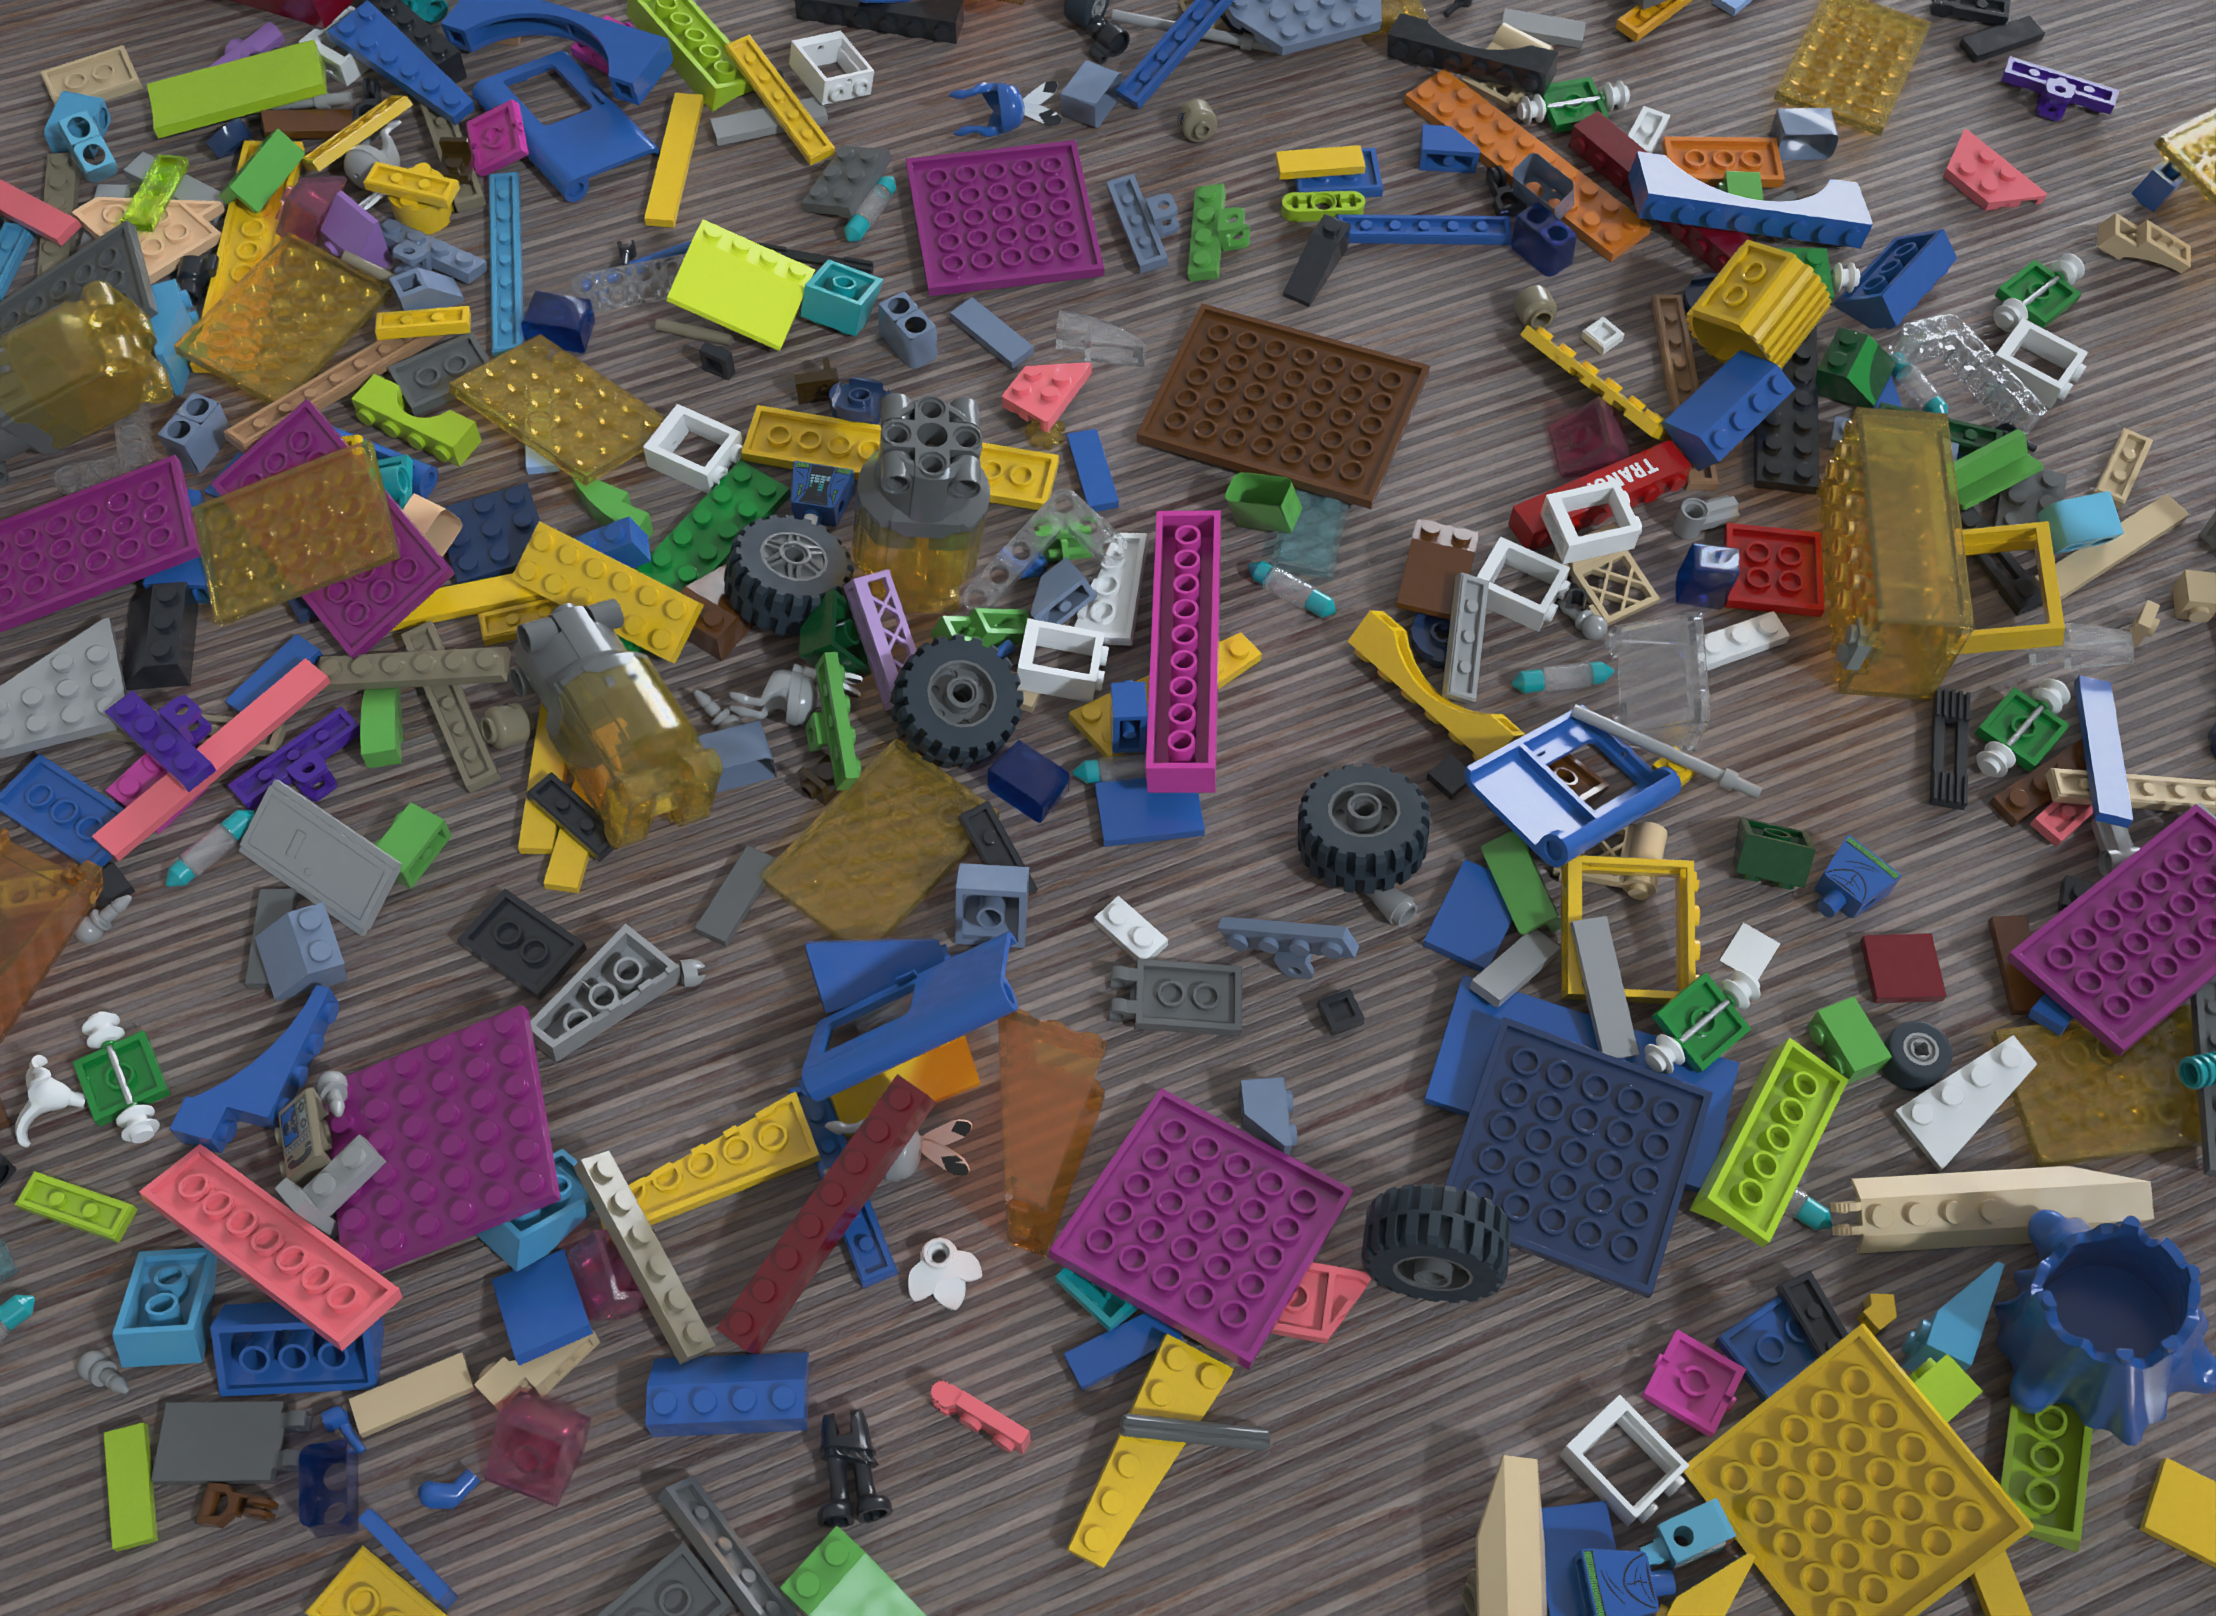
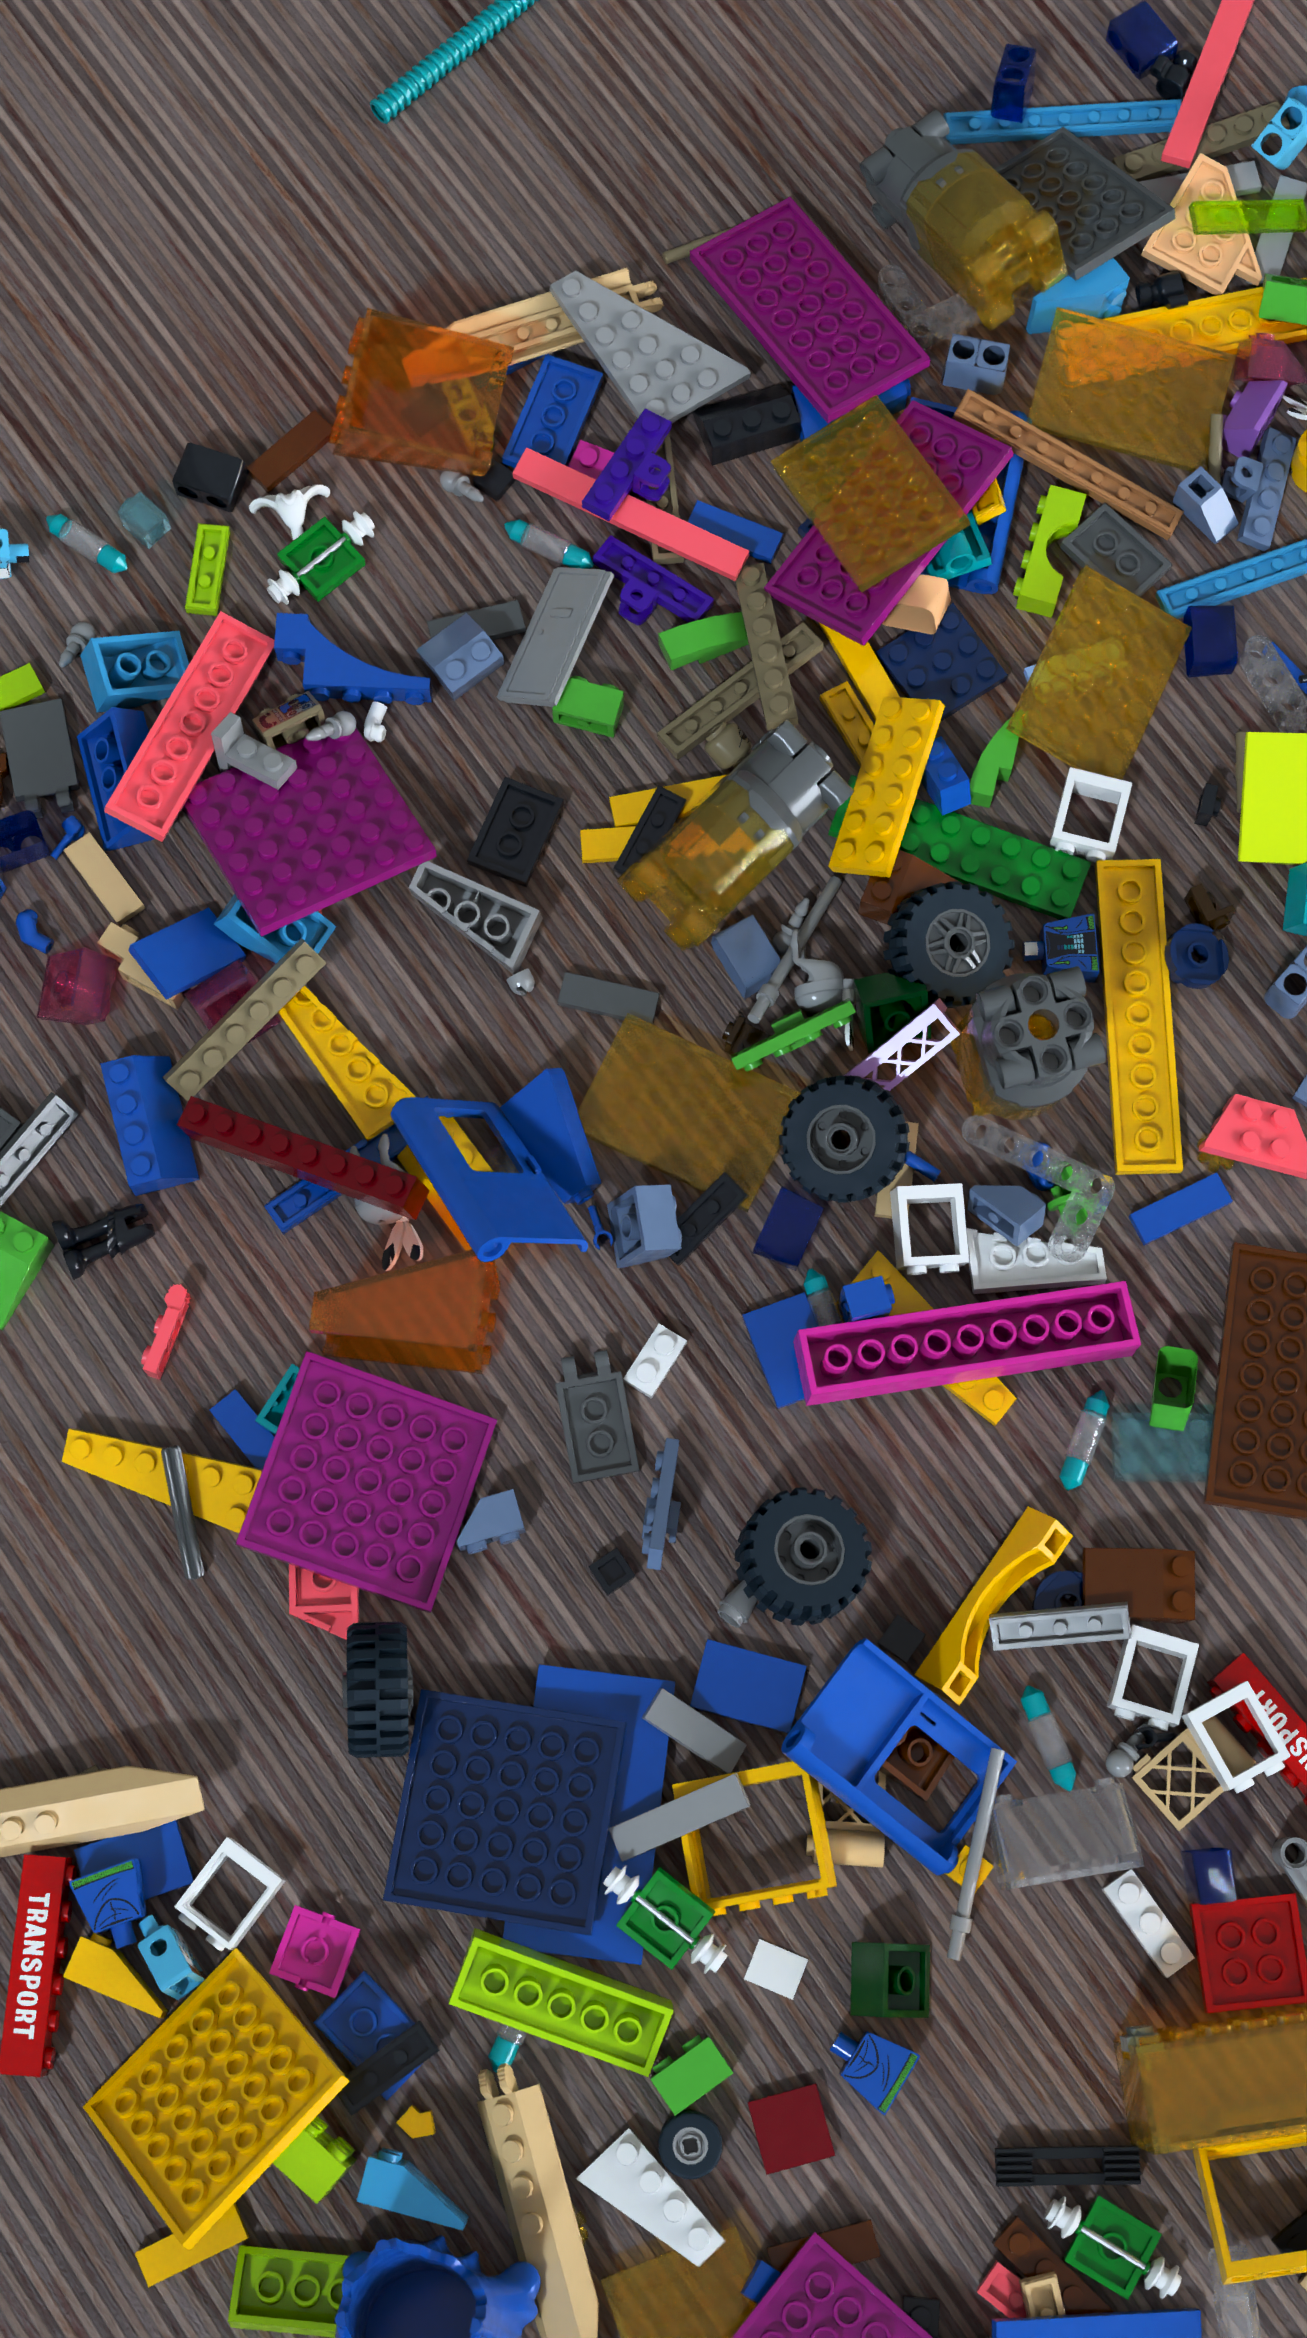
camera: 80 degrees right, 15 degrees up
yellow tile [375,306,471,340] -> none
white plate [908,1238,982,1310] -> none
bright green slope [930,608,1031,649] -> none
bright green panel [1481,831,1561,935] -> none
none -> white arm [364,701,387,742]
none -> light grey bar [747,876,842,1024]

